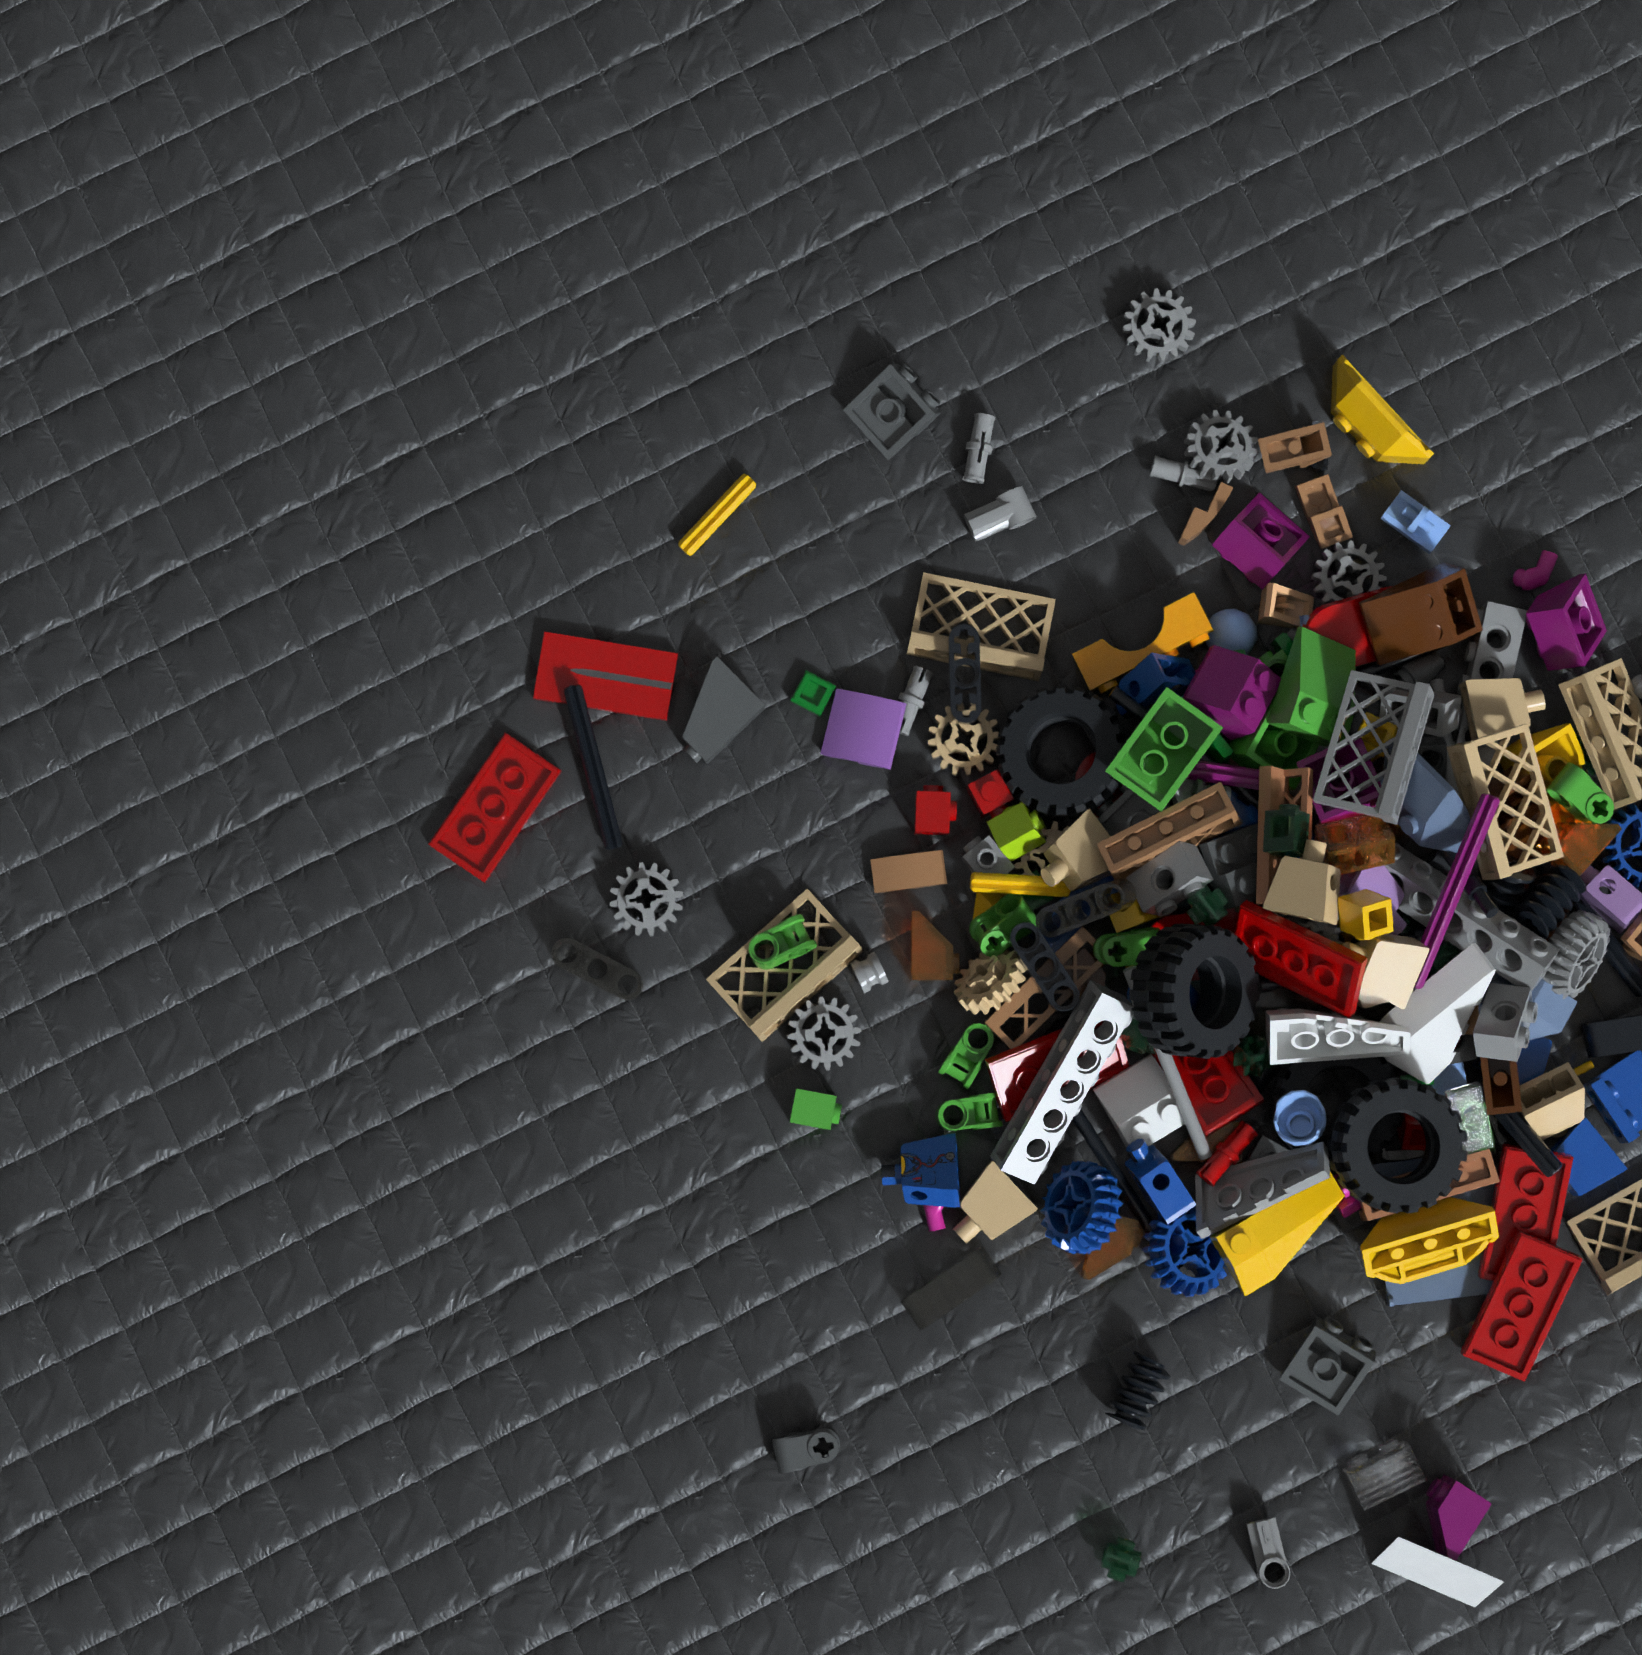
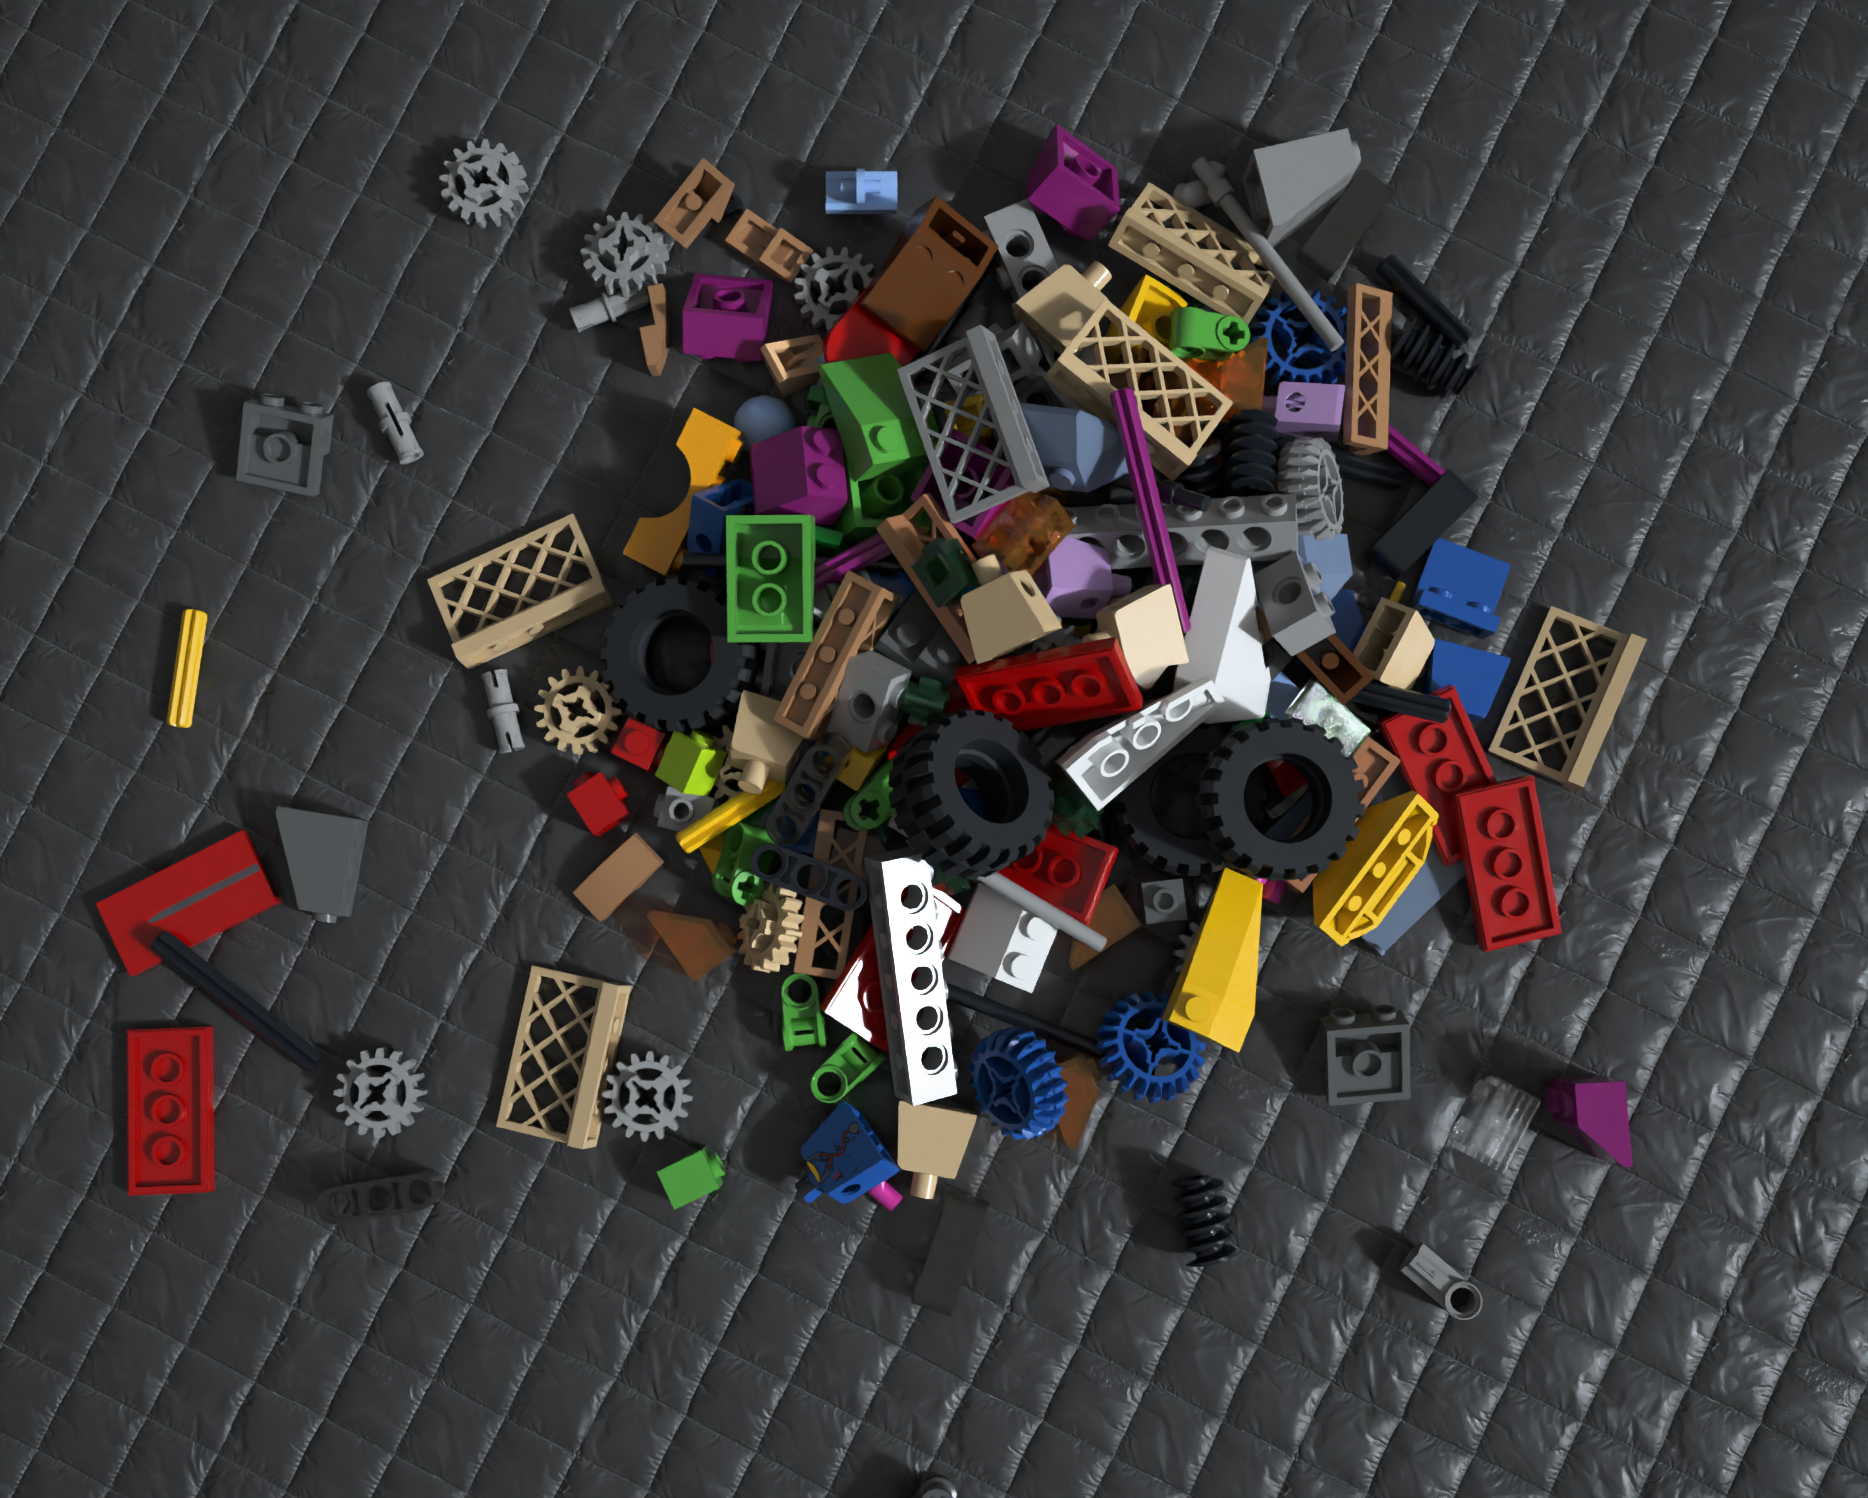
camera: 30 degrees left, 0 degrees up
bright green piece [748,914,817,970] -> none
green tile [790,670,836,717] -> none
medium lavender slope [820,688,907,770] -> none
light grey wheel [850,952,889,993] -> none
black beam [948,624,982,724] -> none
light grey piece [964,486,1037,542] -> none
clear green gear [1101,1537,1142,1582] -> none
blue torso [1125,1139,1196,1224] -> none
light grey wing [1195,1142,1330,1239] -> none
red pin [1197,1121,1258,1187] -> none
light blue hair [1273,1090,1327,1147] -> none
yellow wedge [1331,355,1434,464] -> none
yellow brick [1338,889,1394,940] -> none
white sticker [1371,1537,1504,1607] -> none
dark pink arm [1513,550,1558,590] -> none

